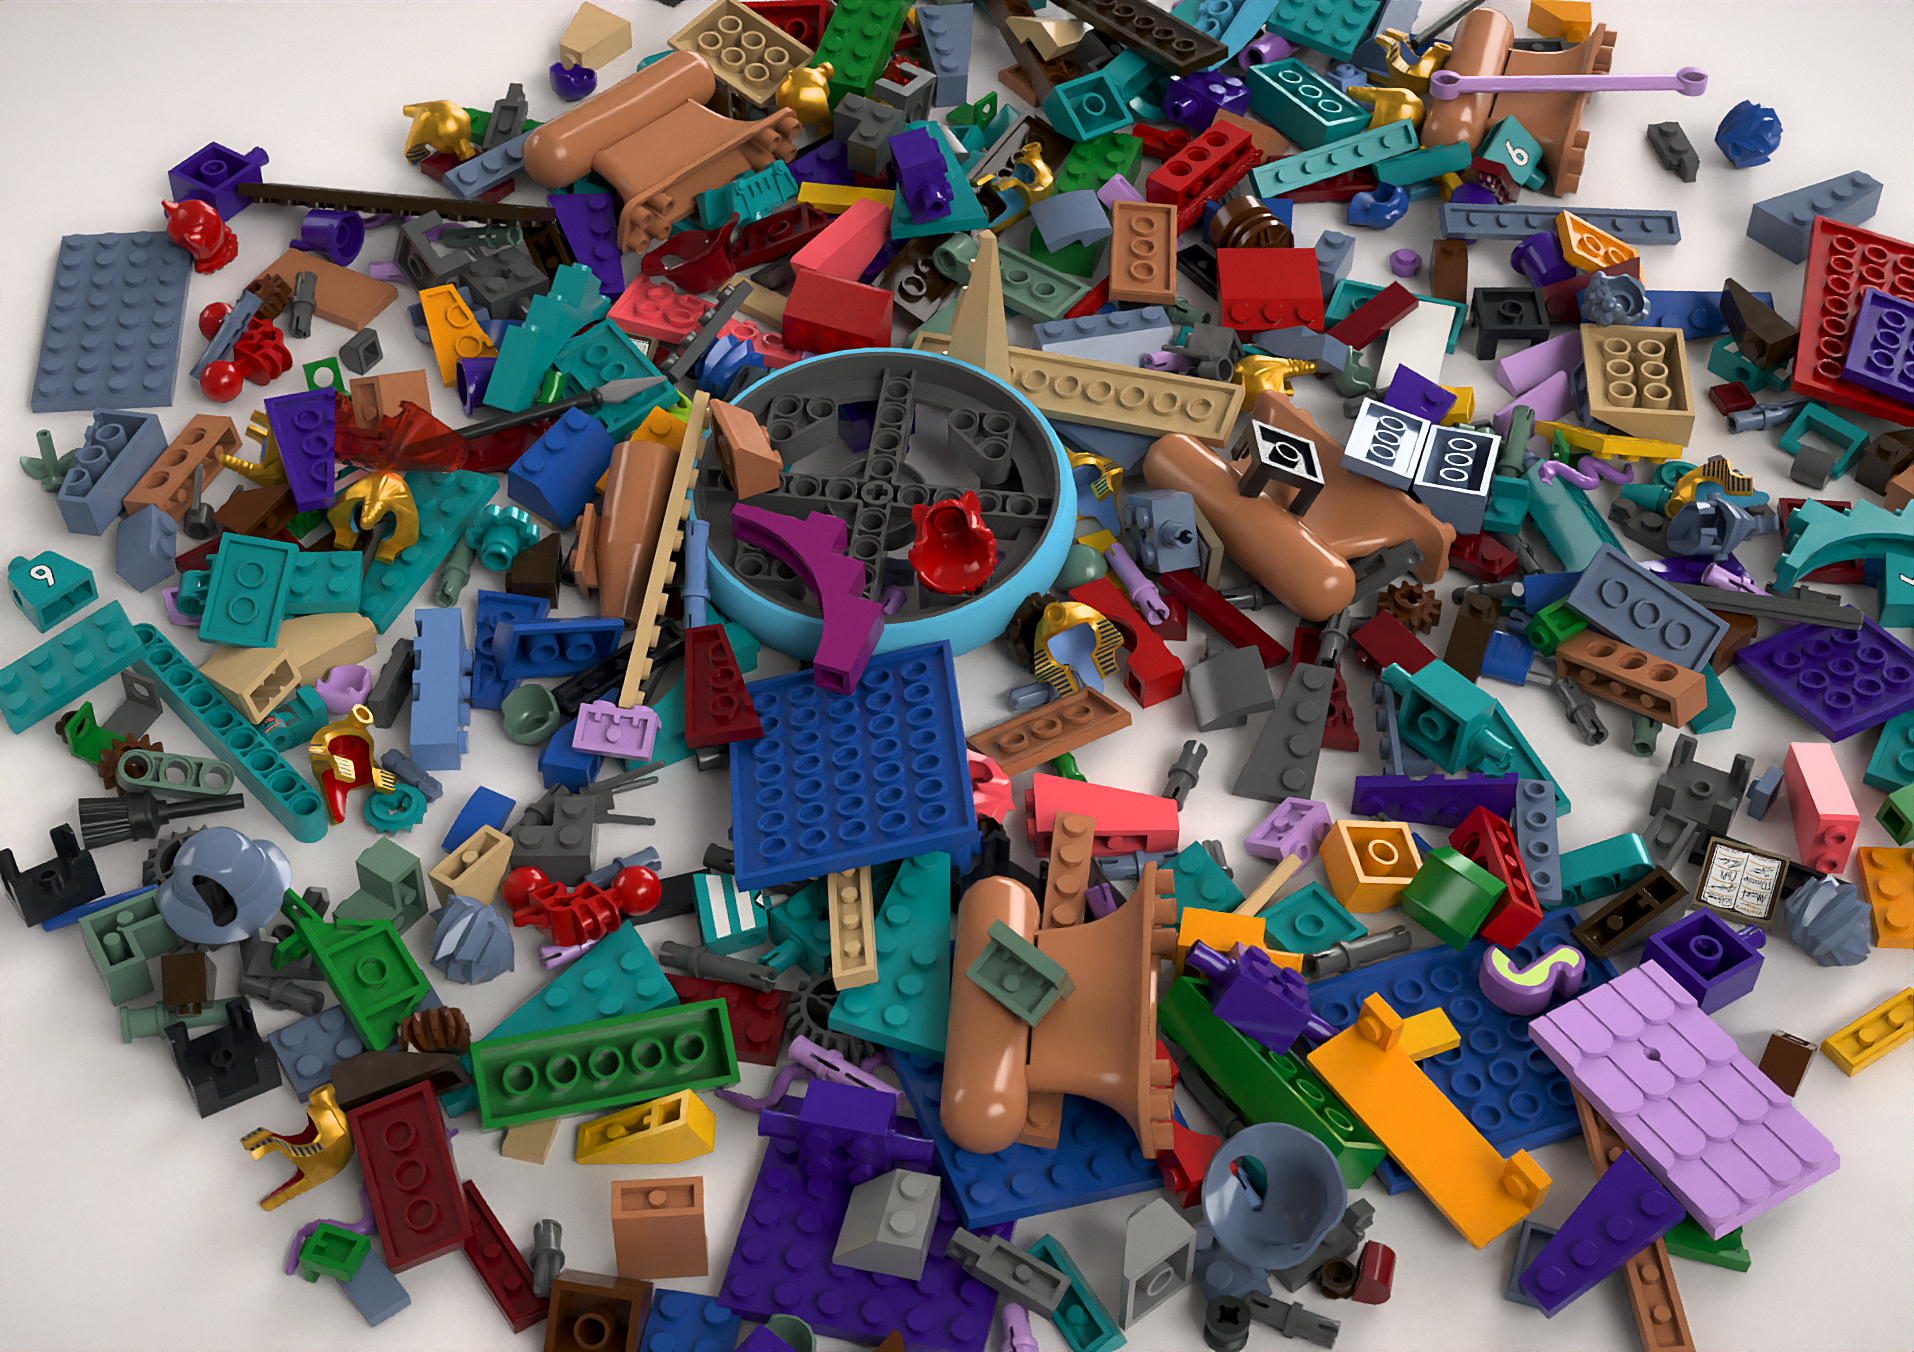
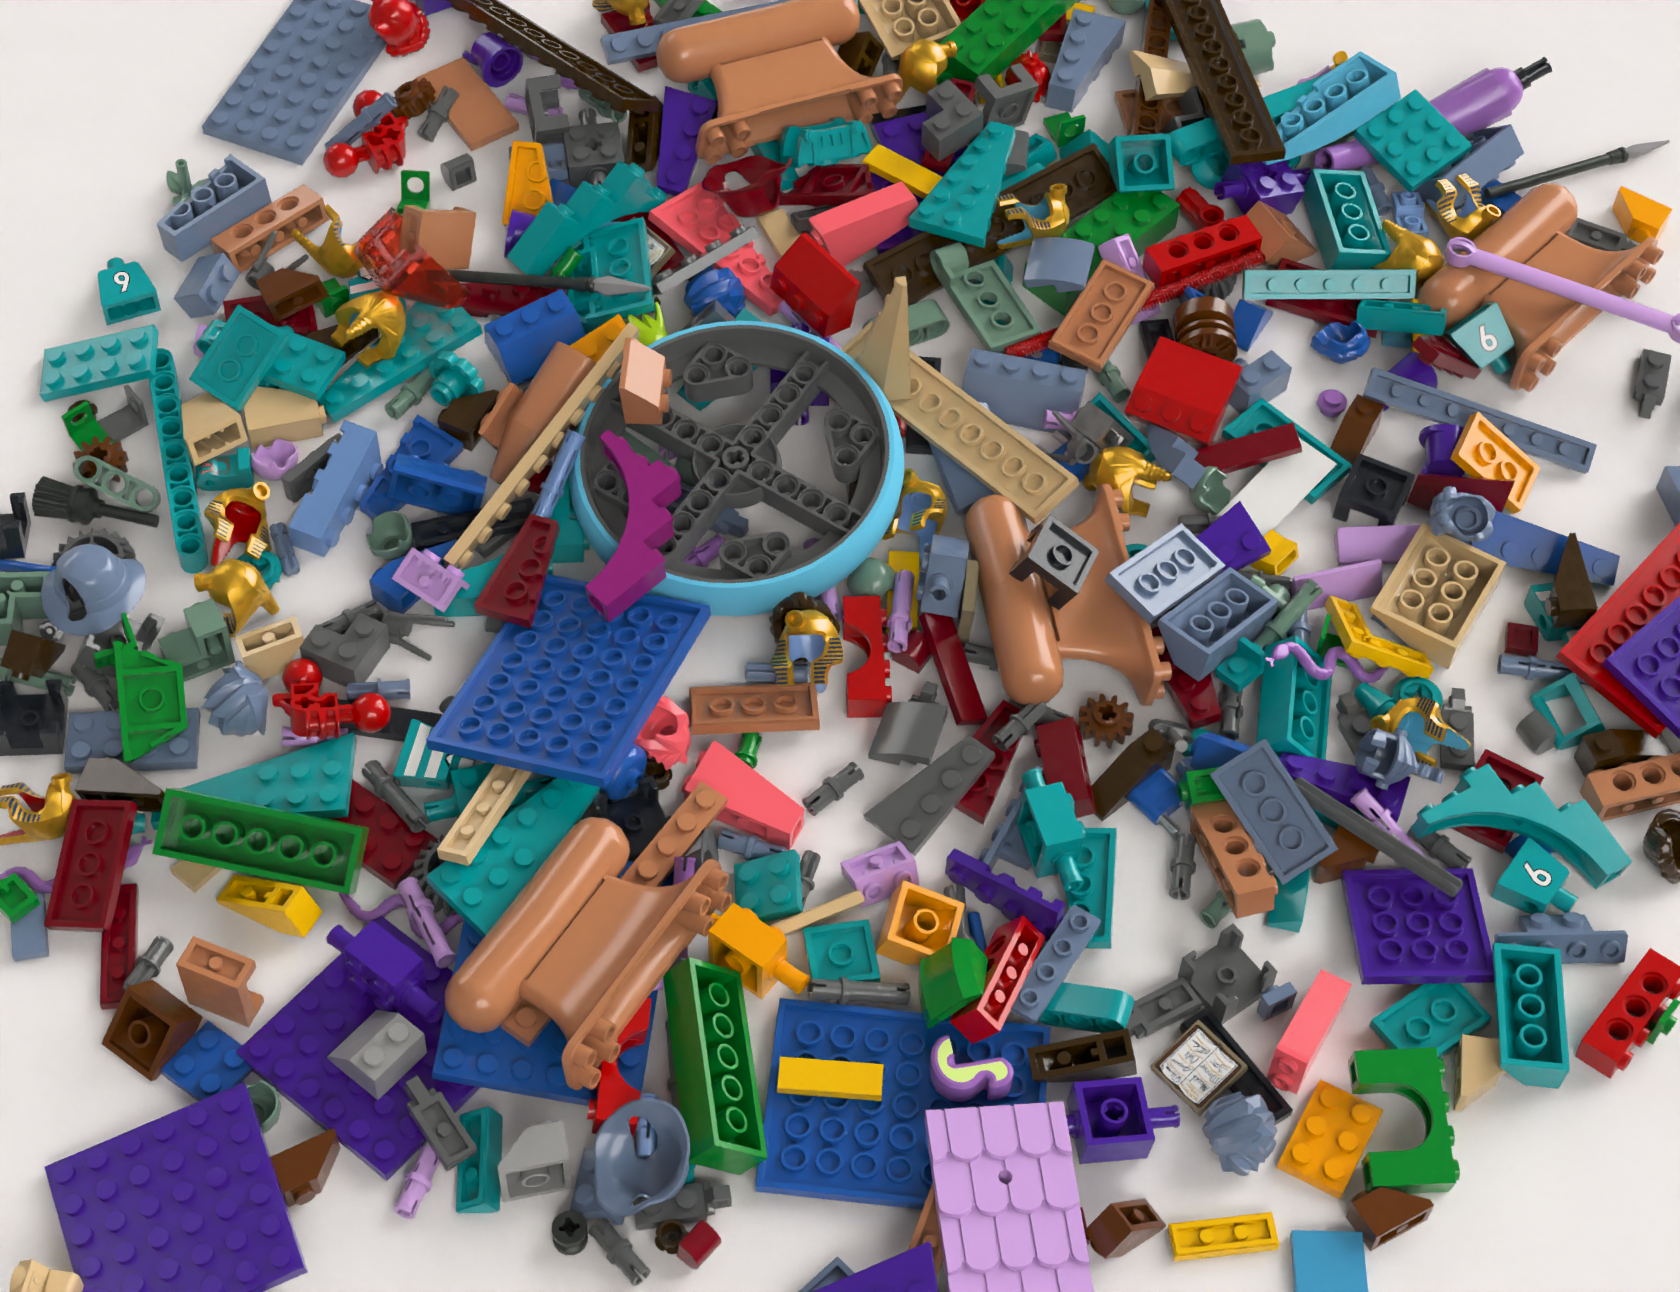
camera: 25 degrees right, 10 degrees up
dark purple wing [264,386,335,513] -> none
reddish brown gear [397,1005,471,1057] -> none
blue slope [441,785,516,854] -> none
dark purple brick [887,127,954,225] -> none
red hair [907,490,997,595] -> none
sand green bracket [965,918,1076,1029] -> none
dark purple brick [1184,939,1339,1057] -> none
light orange bracket [1306,992,1553,1250] -> none
dark grey hinge [1349,538,1425,606] -> none
none -> pearl gold piece [194,559,280,637]

